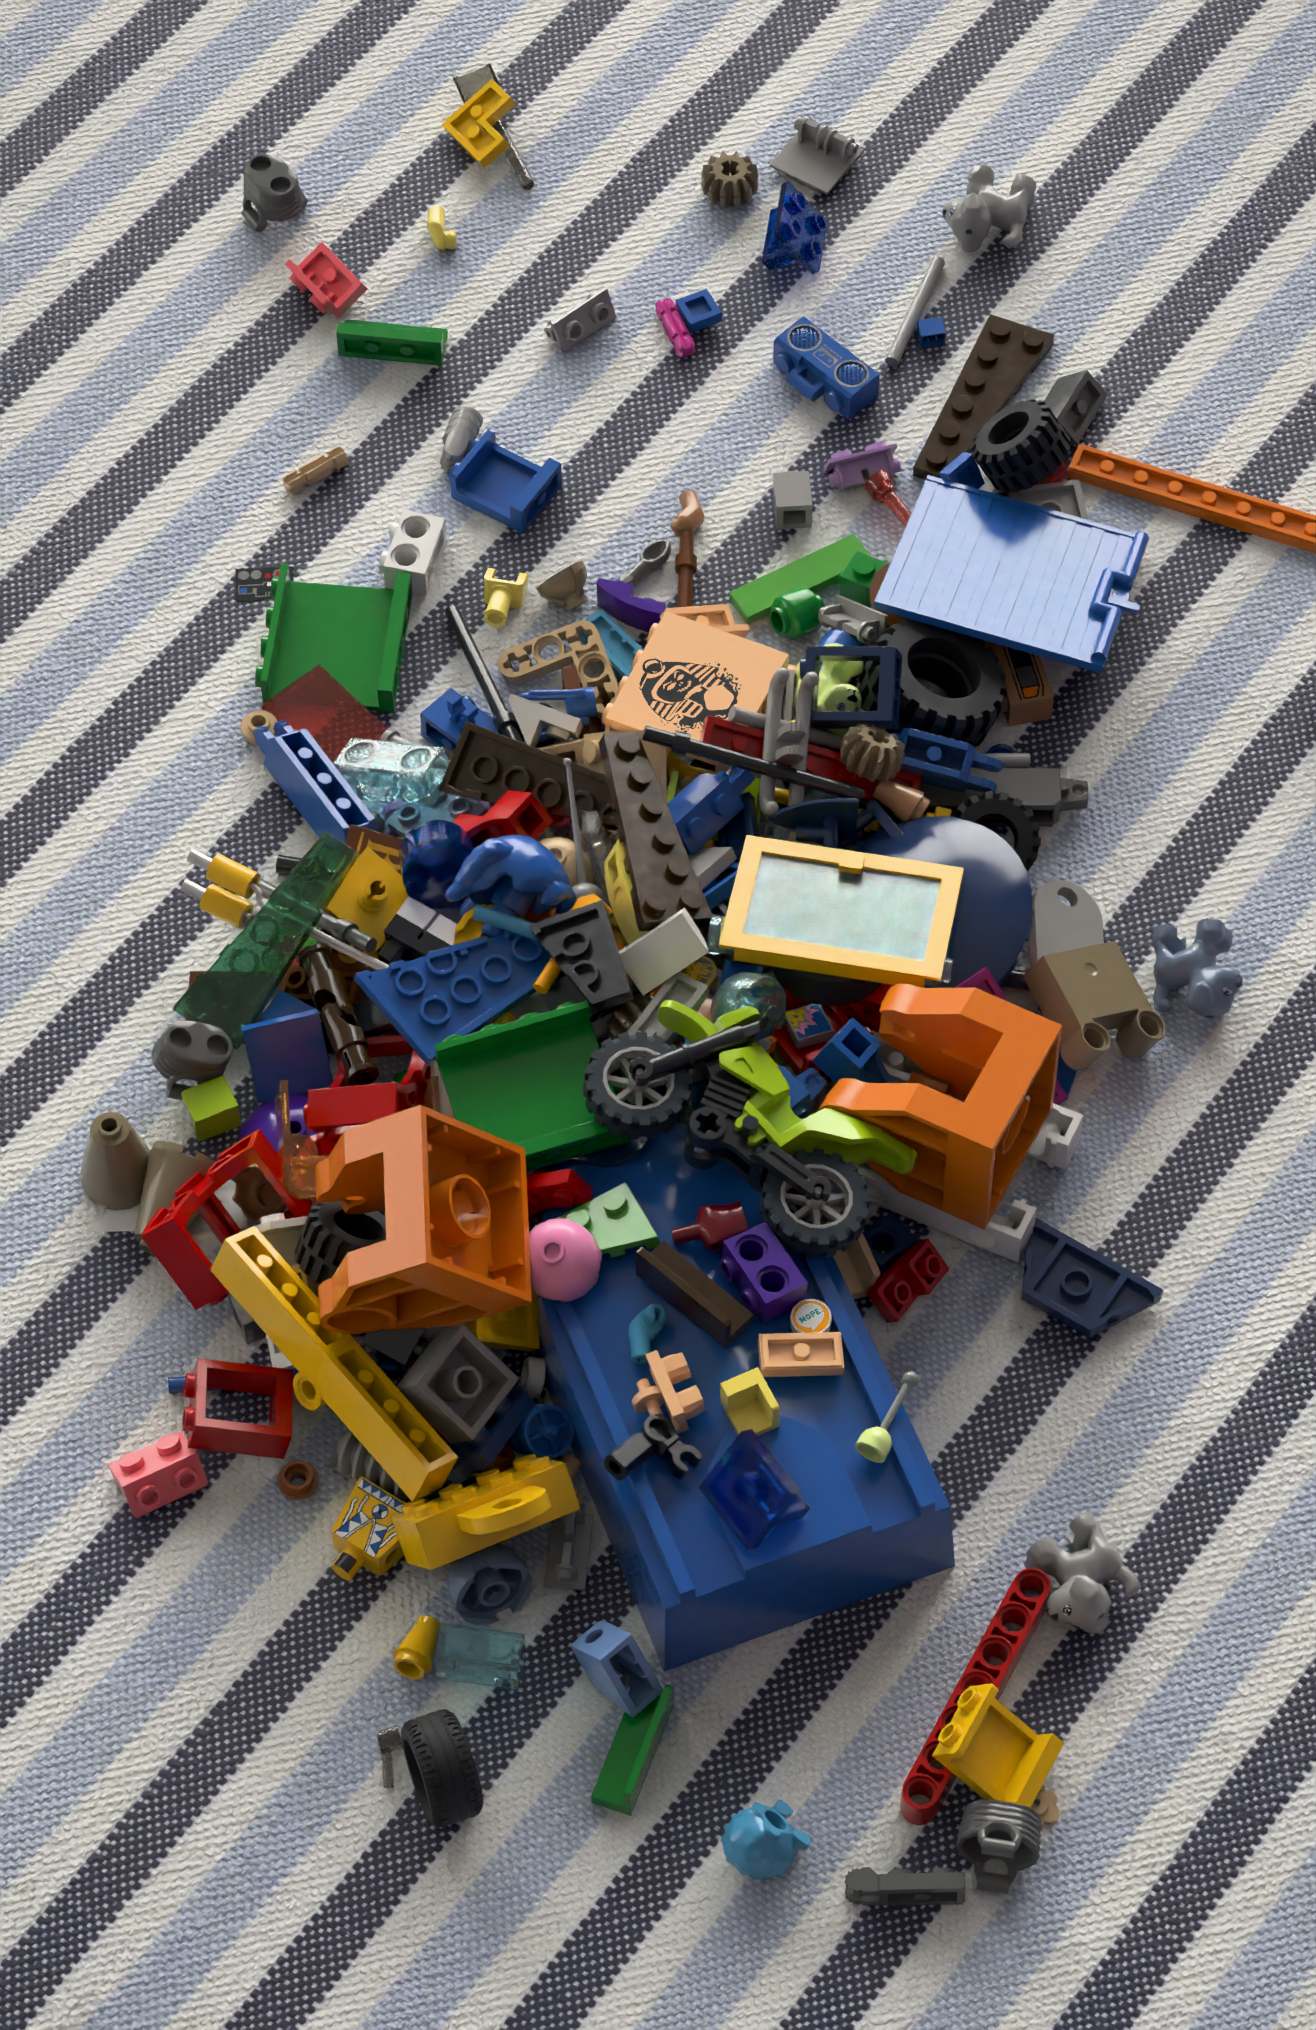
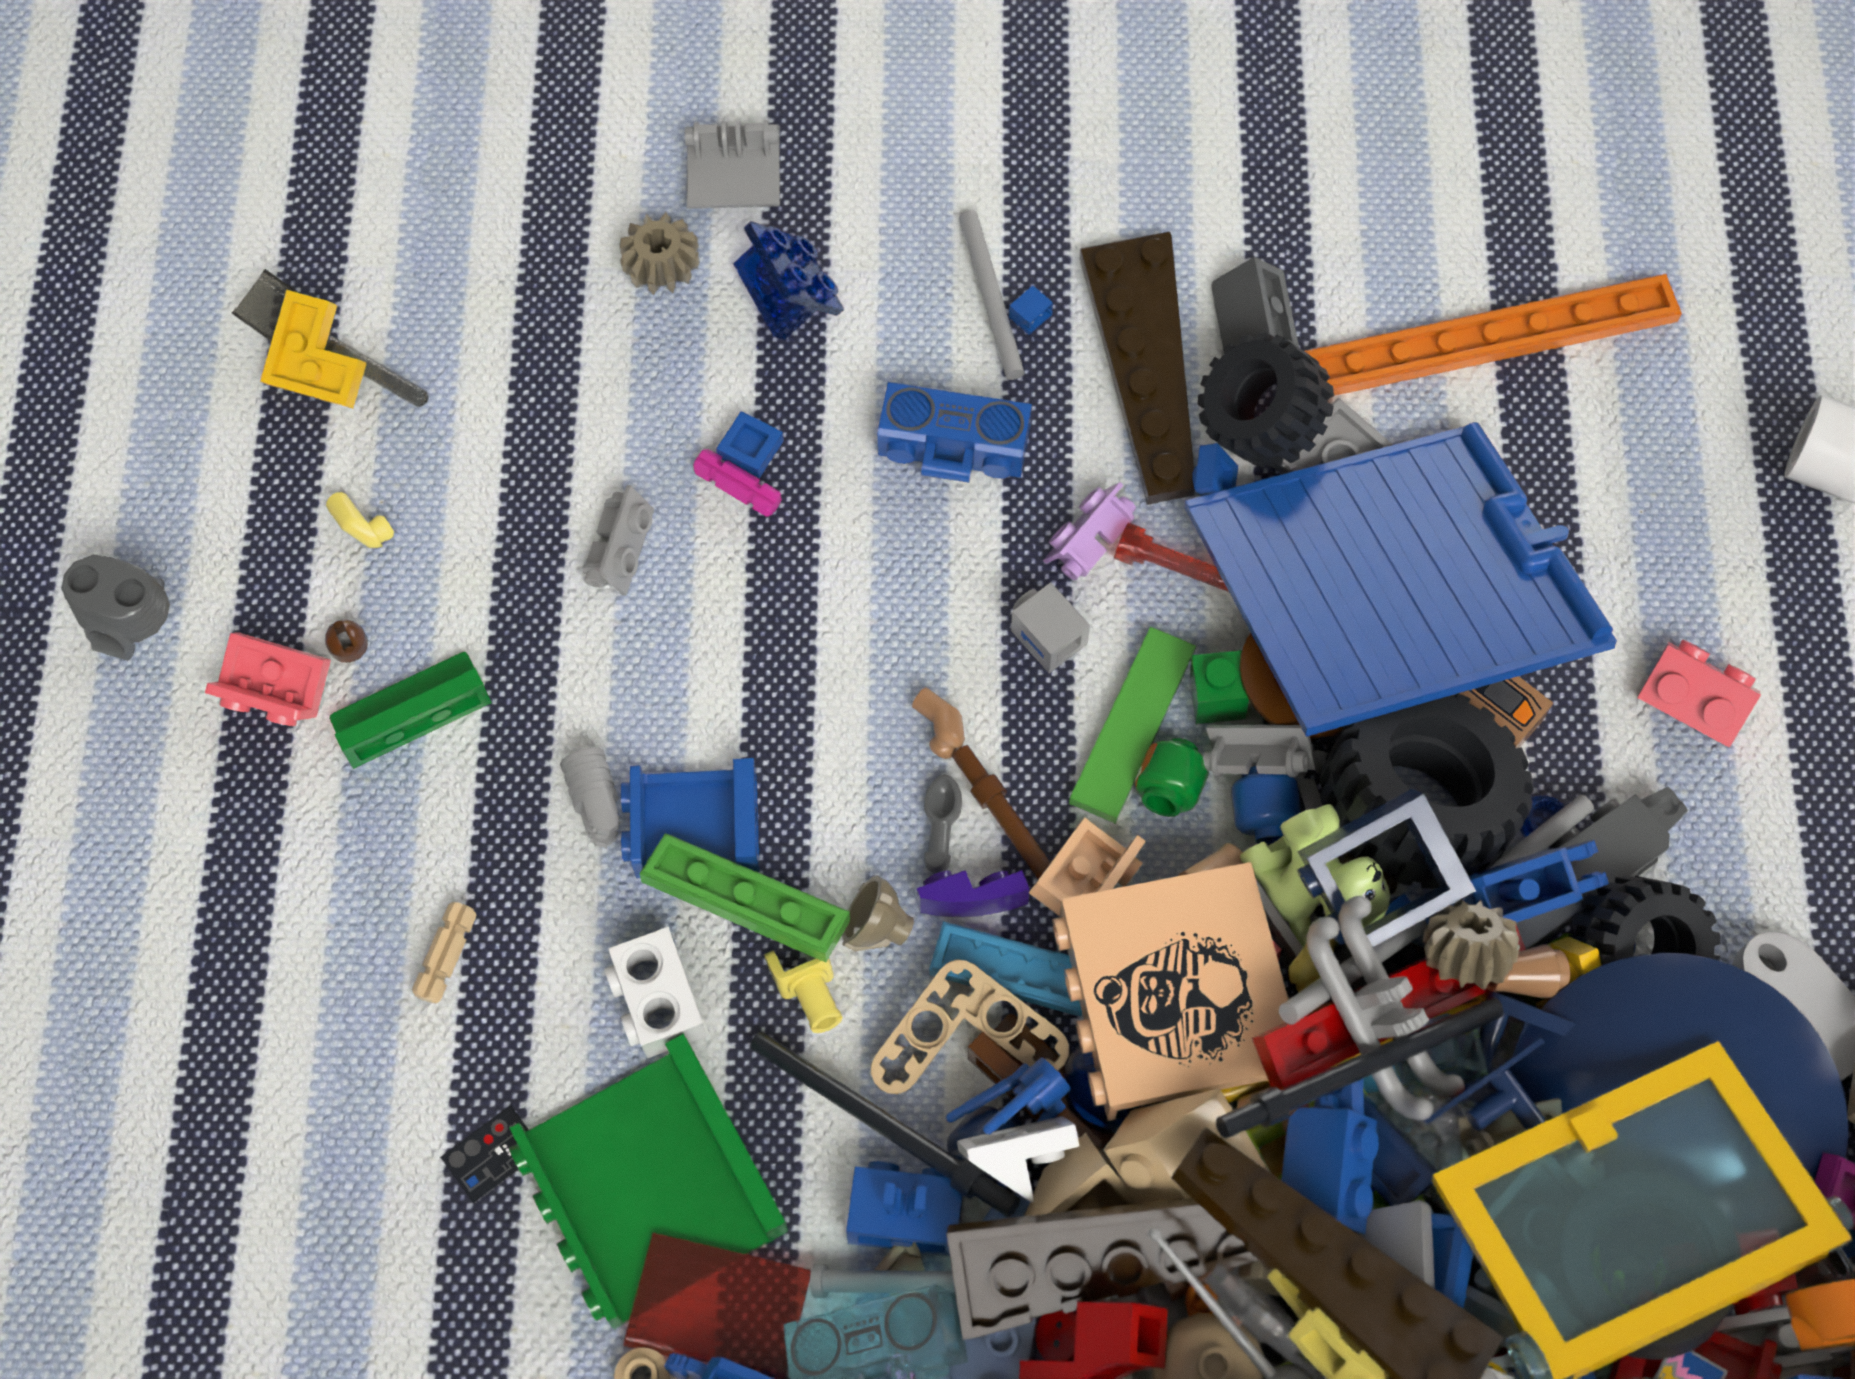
camera: 35 degrees left, 10 degrees up
light grey animal [942,164,1037,252] -> none
none -> reddish brown hinge [325,619,368,663]
none -> bright green tile [639,833,850,963]
none -> coral bracket [1637,639,1761,748]

